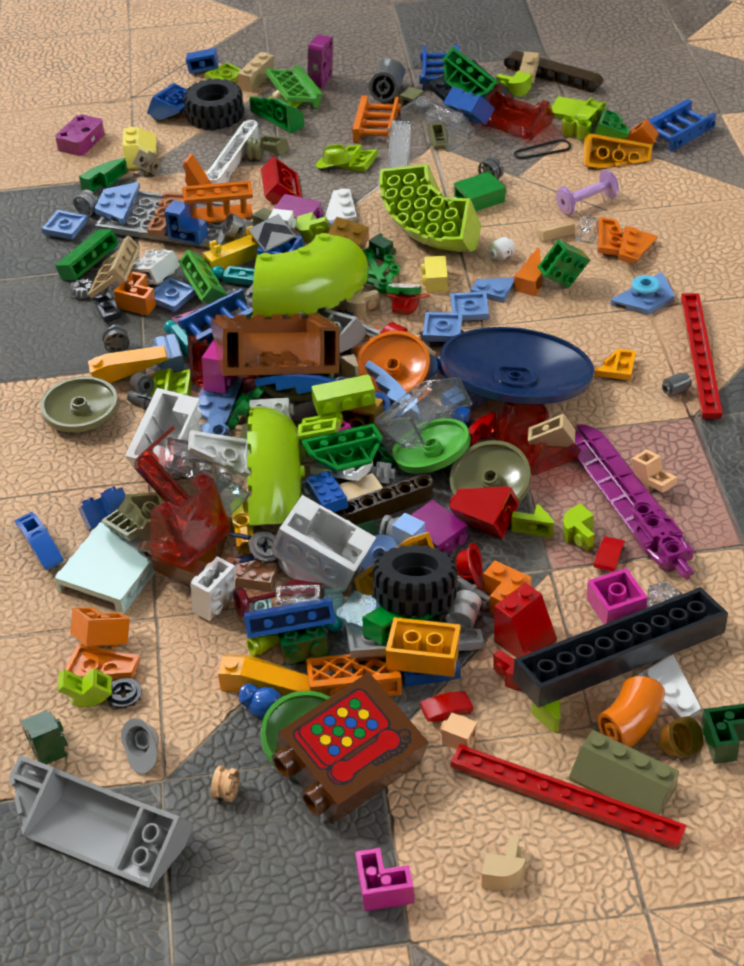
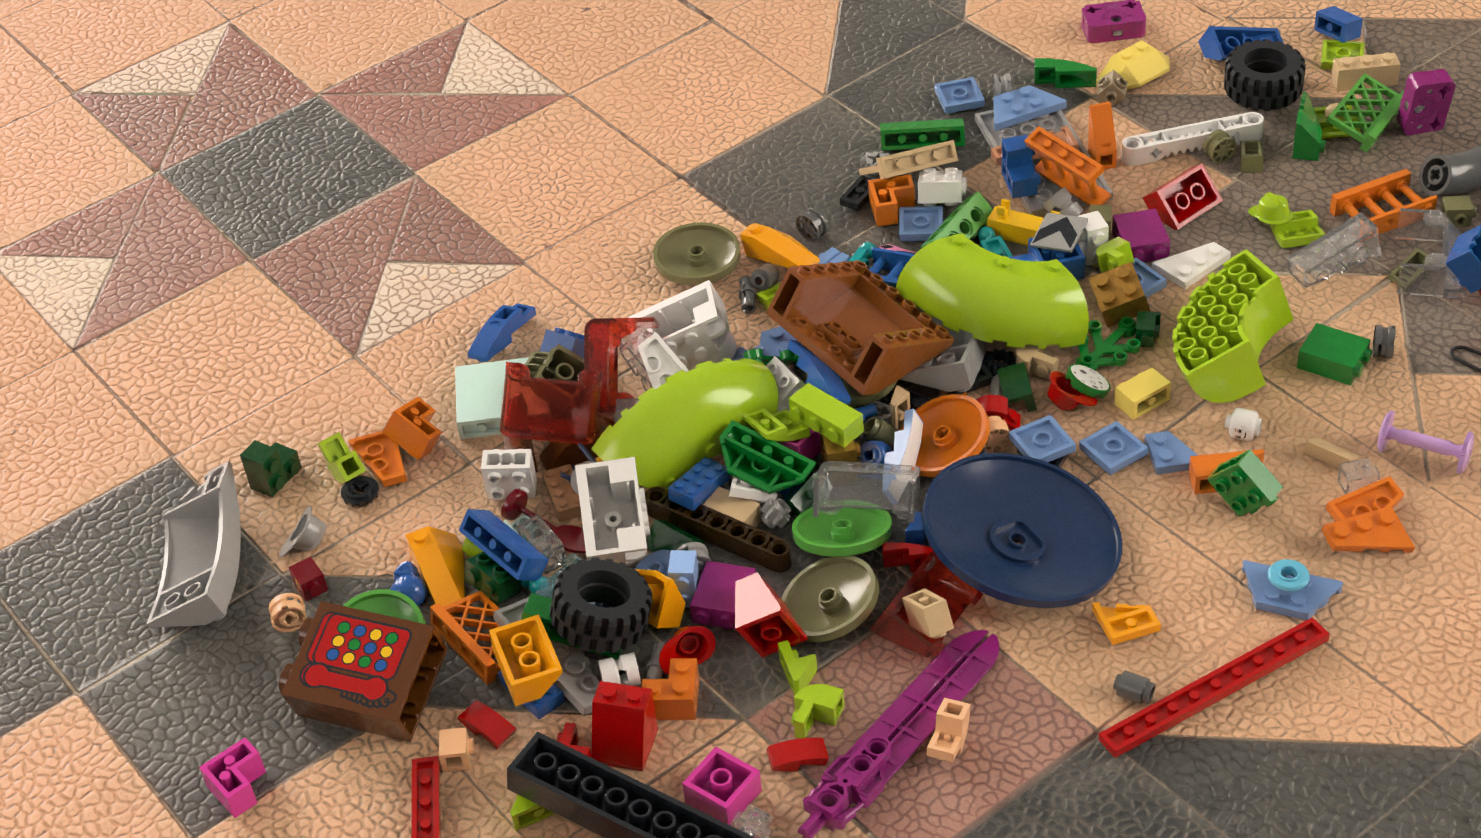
camera: 60 degrees right, 0 degrees up
none -> dark red brick [288,556,328,601]
none -> dark green panel [997,362,1037,412]

